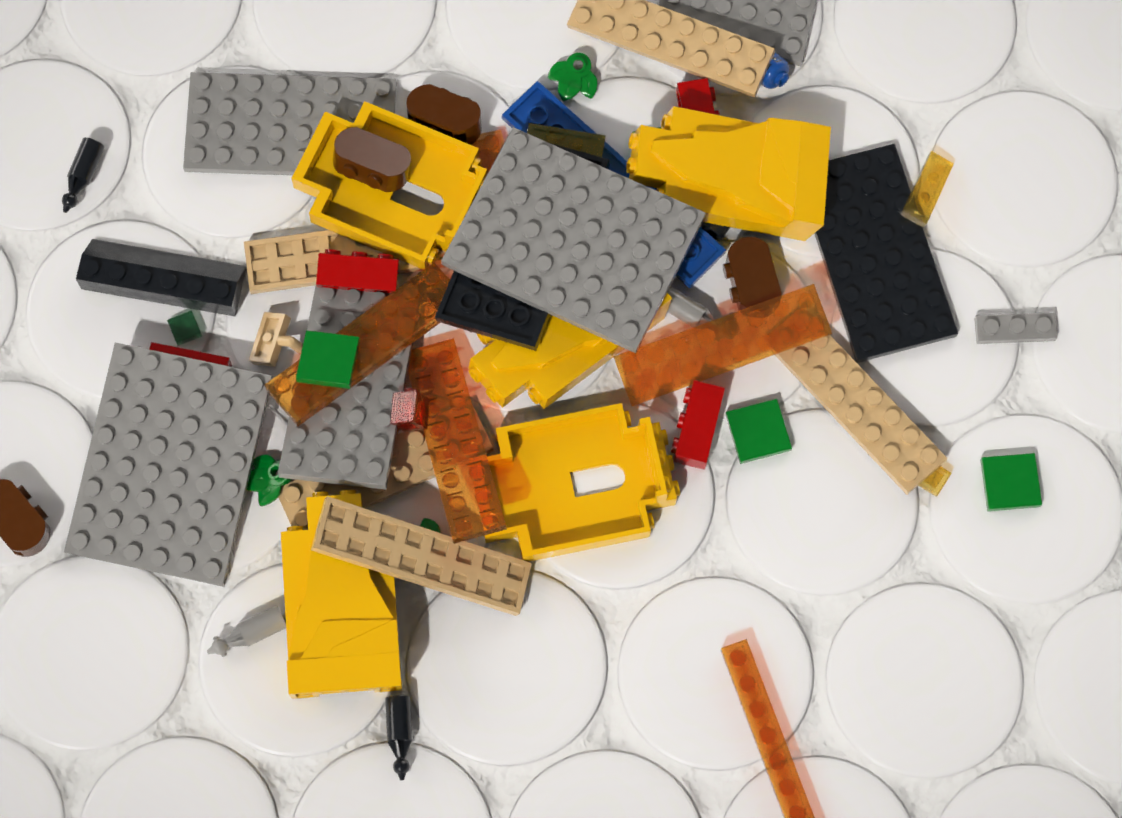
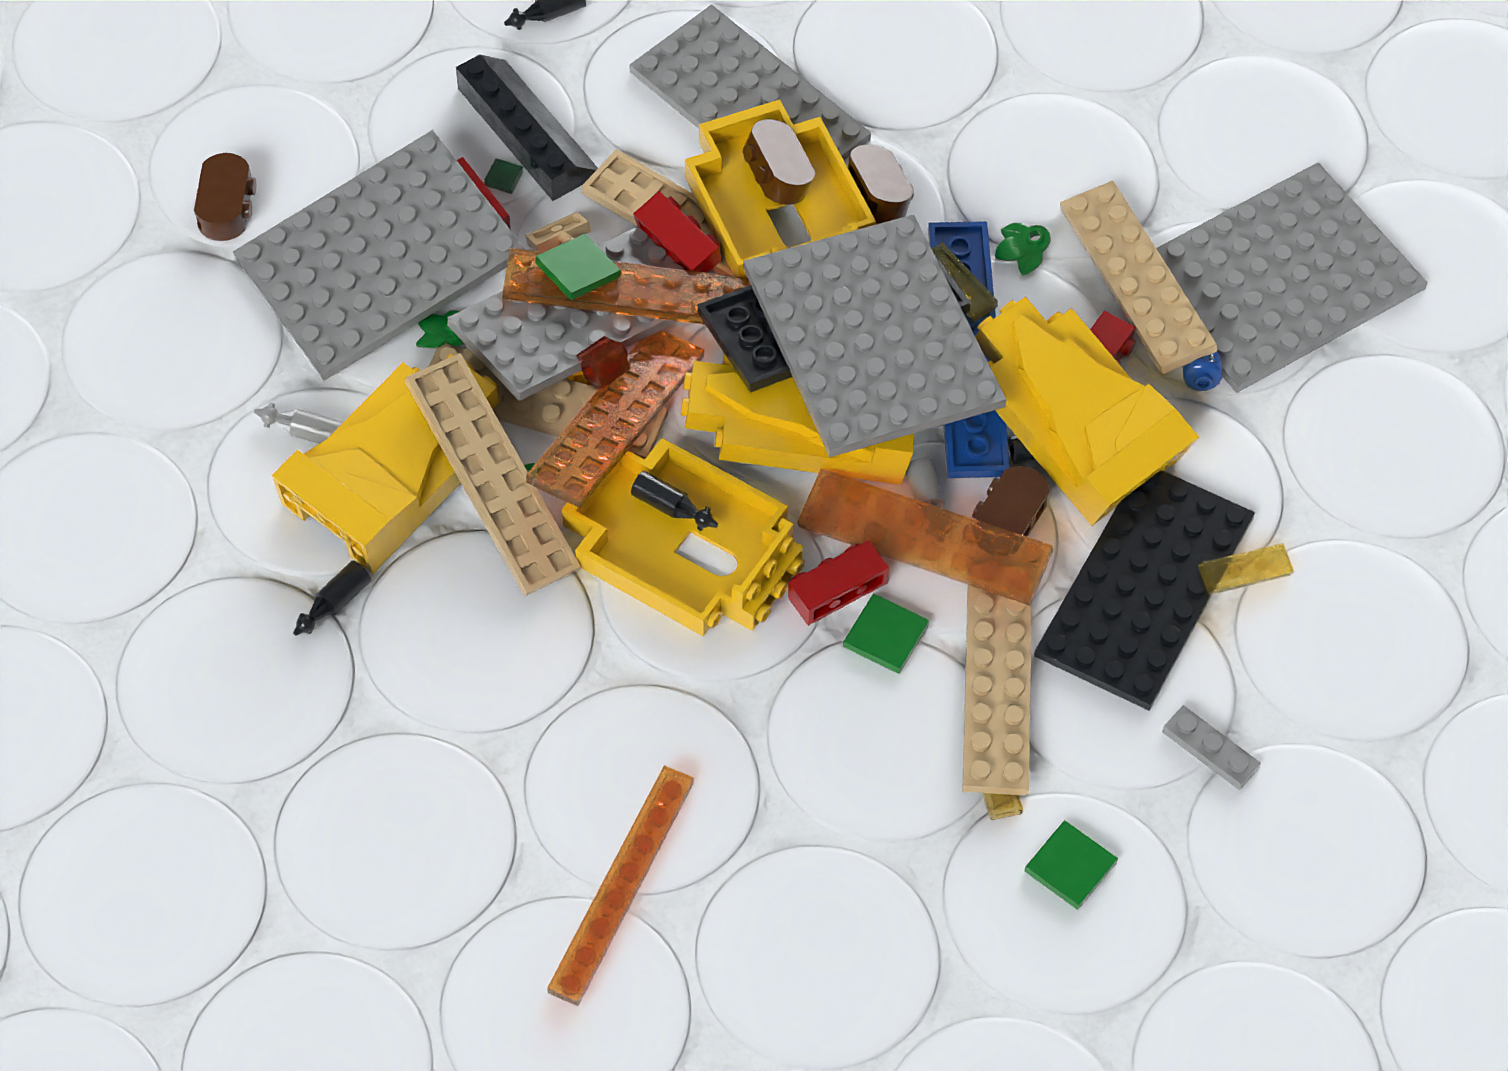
camera: 45 degrees right, 15 degrees down
none -> black wheel [631,471,718,531]

